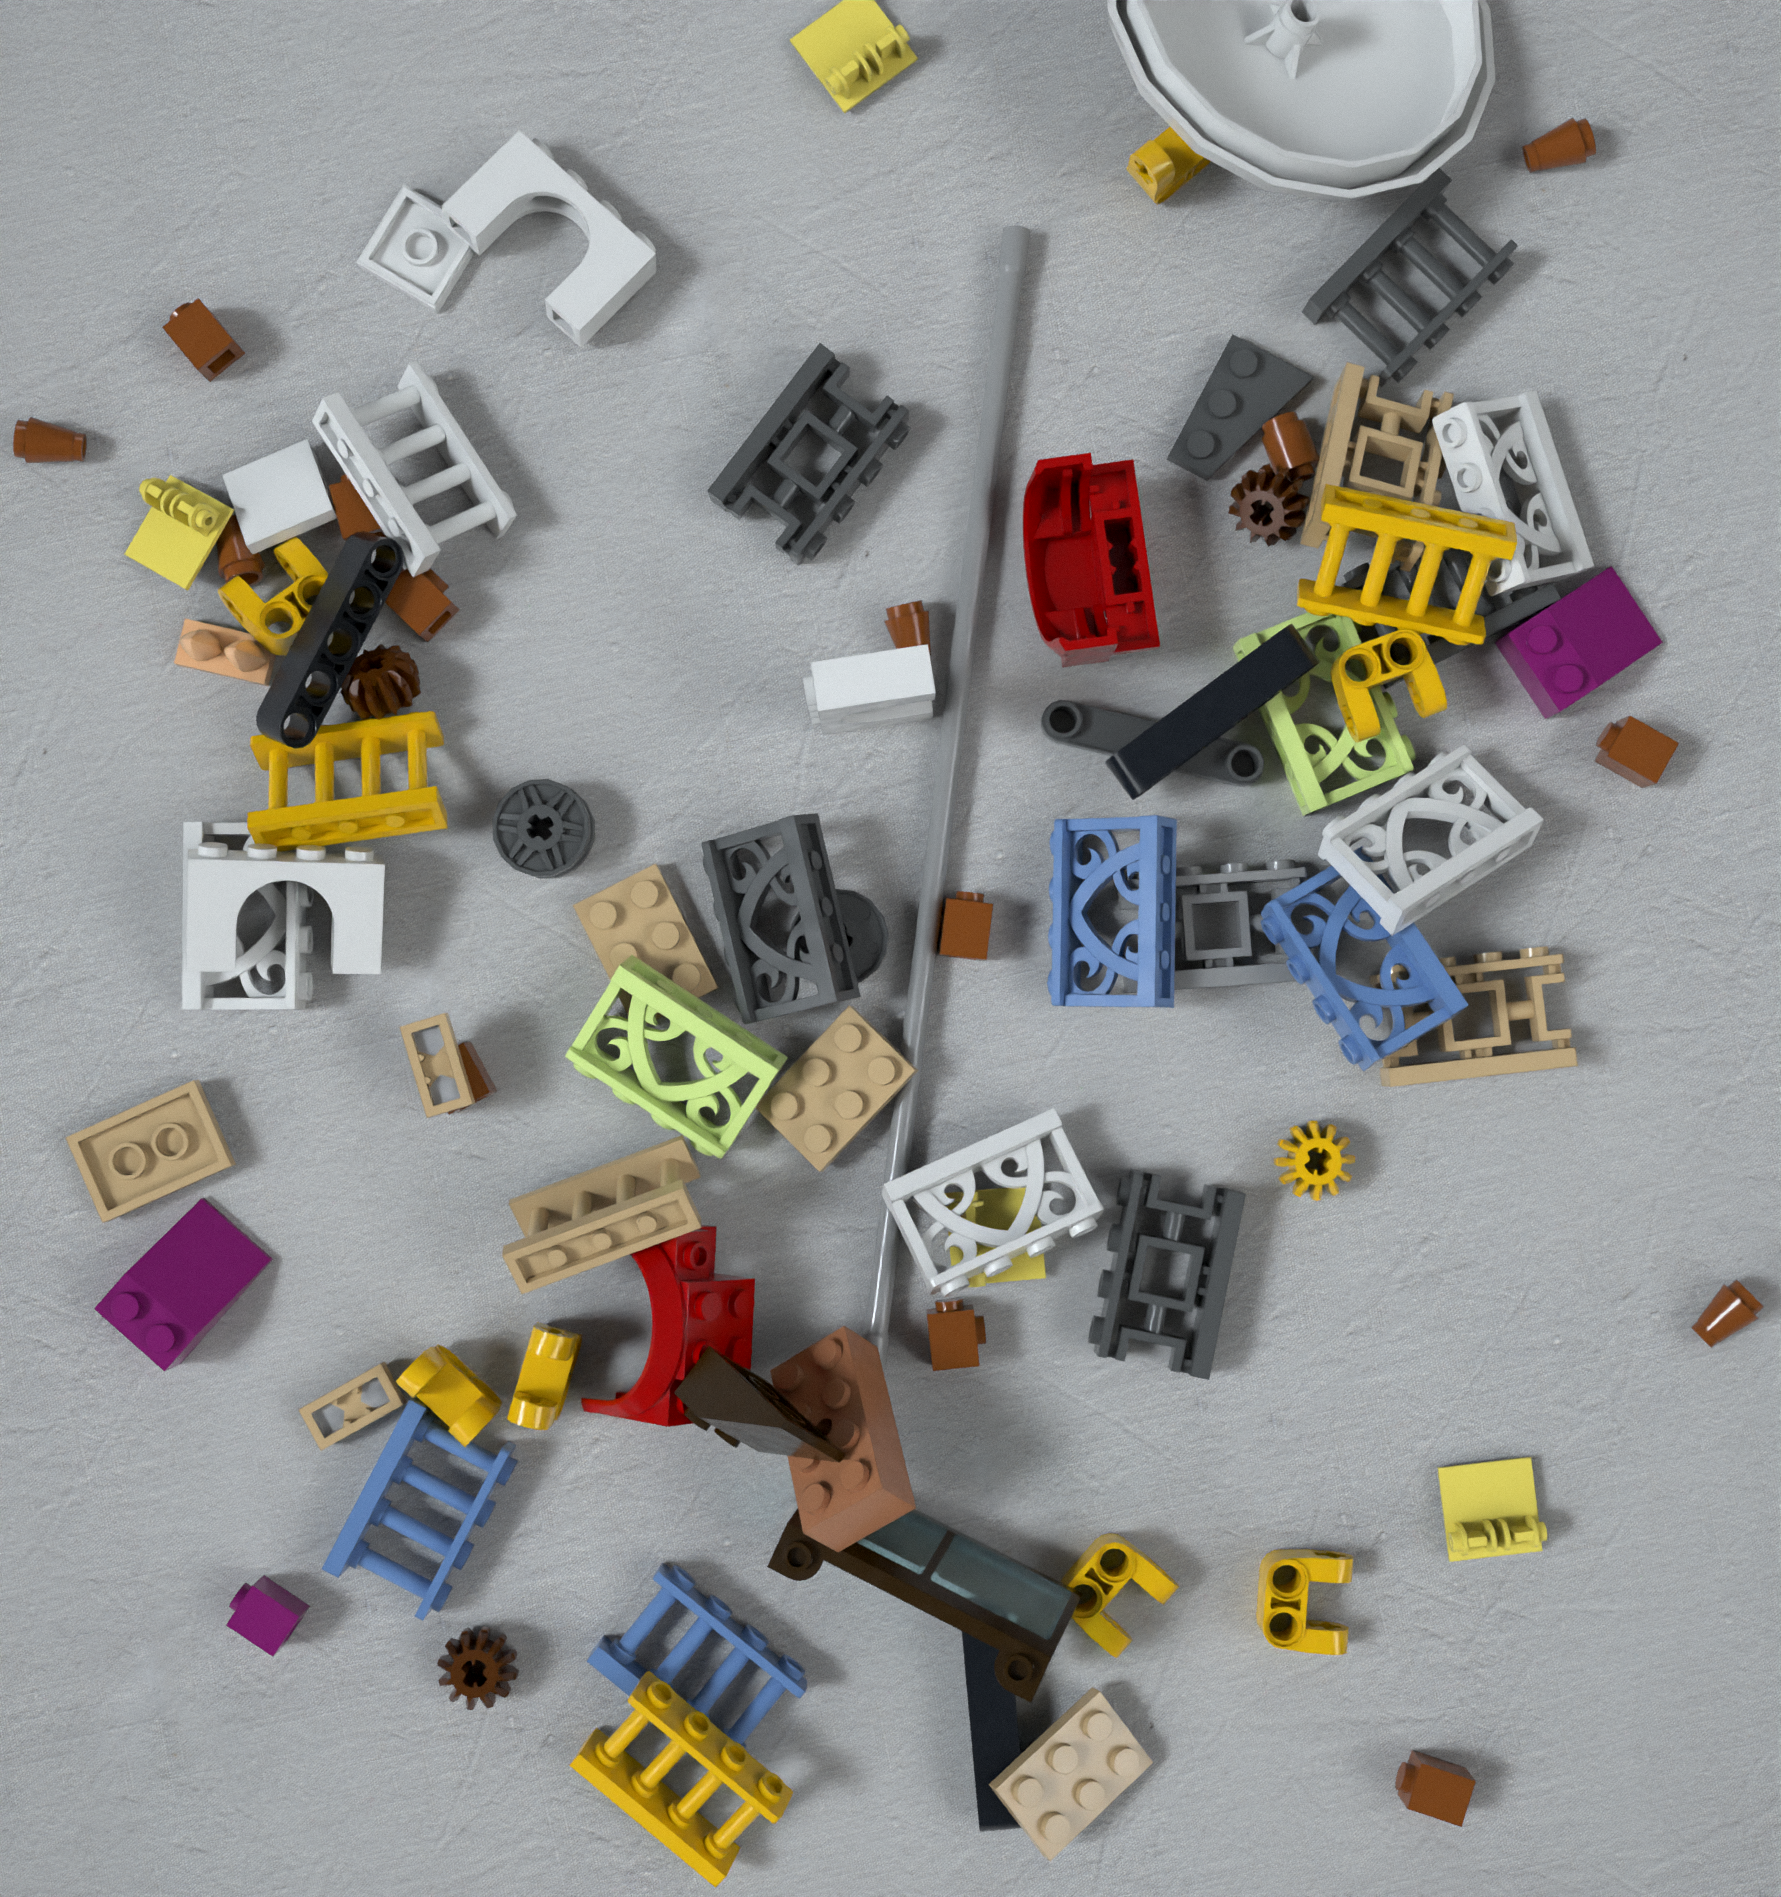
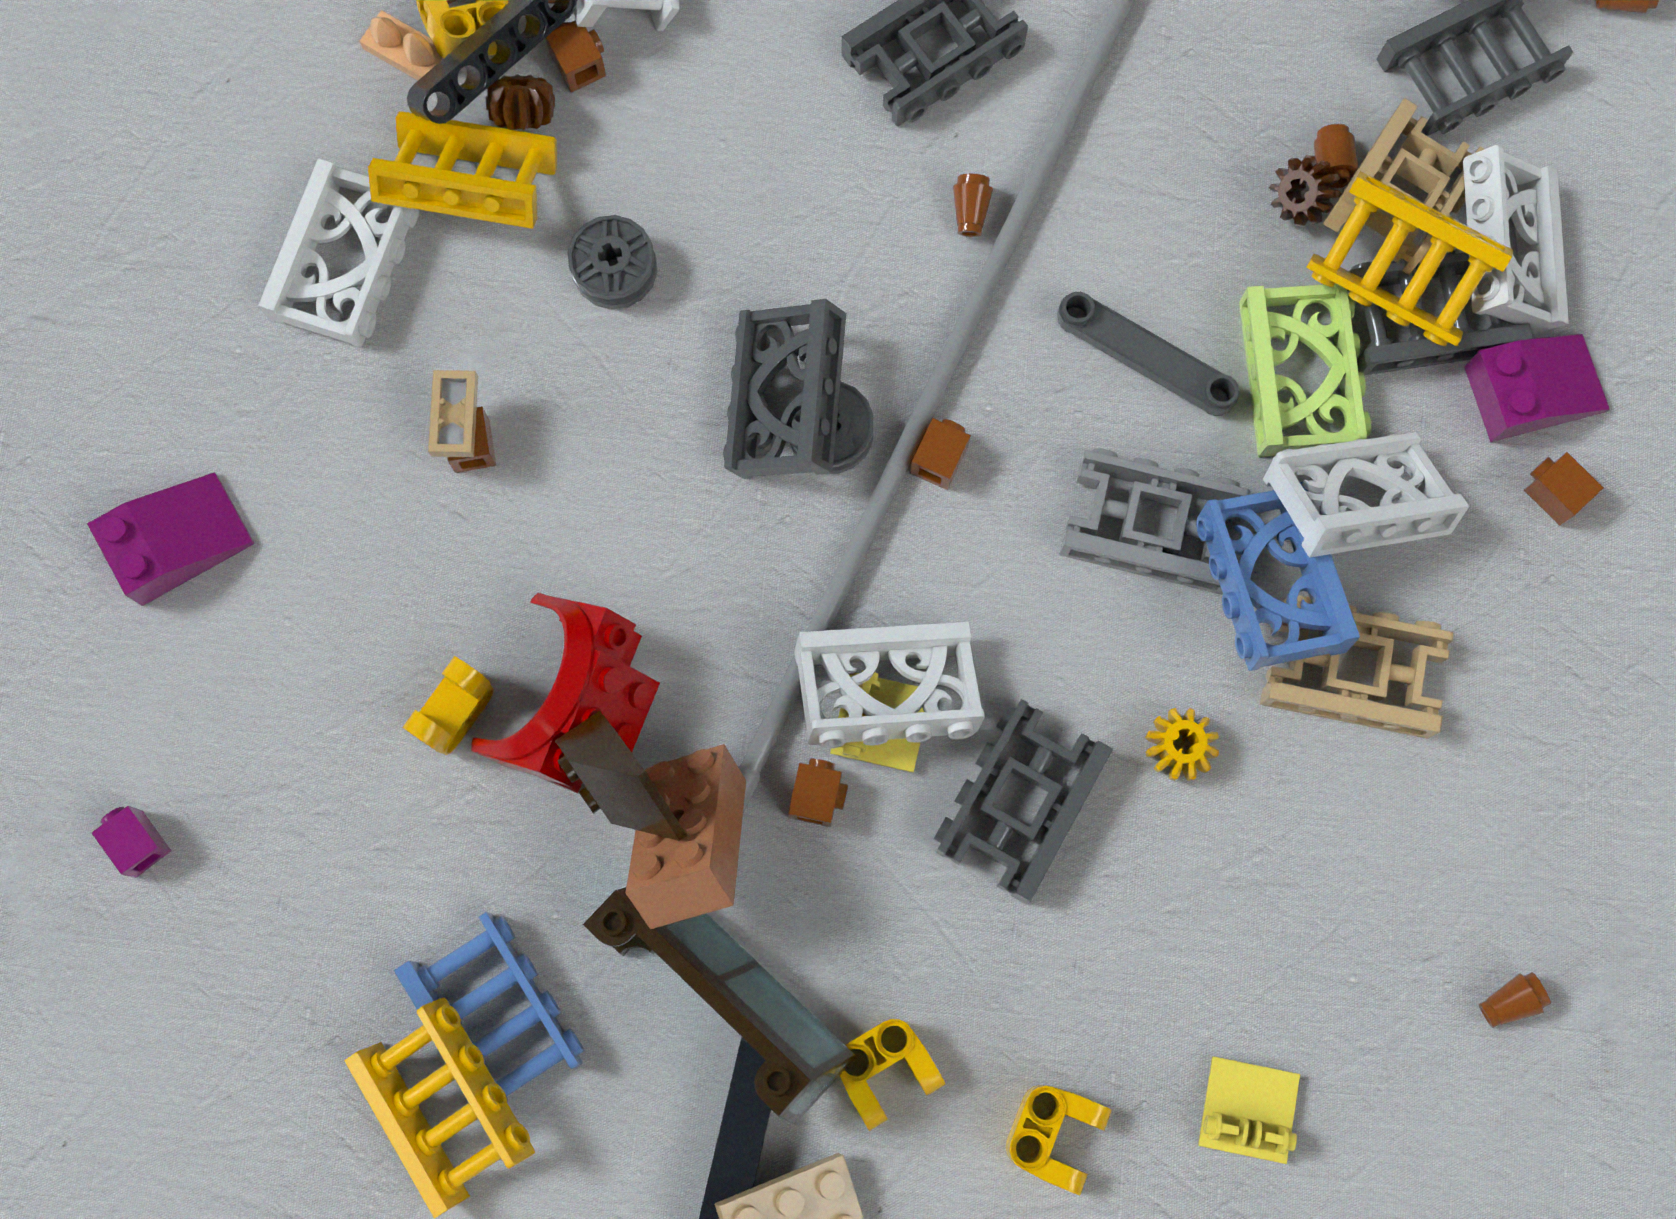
camera: 15 degrees right, 10 degrees down
tan plate [65,1080,236,1223] -> none
white arch [186,842,385,974] -> none
tan piece [299,1362,406,1451] -> none
medium blue fence [322,1396,518,1621] -> none
yellow piece [396,1344,502,1447] -> none
reddish brown gear [437,1626,519,1710] -> none
tan fence [502,1135,701,1294] -> none
yellowish green fence [565,955,788,1159] -> none
tan plate [573,863,719,1025] -> none
tan plate [756,1005,919,1172] -> none
white arch [803,644,936,735] -> none
red piece [1023,453,1160,668] -> none
medium blue fence [1047,815,1177,1008] -> none
black beam [1105,624,1321,800] -> none
dark grey wing [1166,334,1314,481] -> none
yellow piece [1330,629,1447,743] -> none

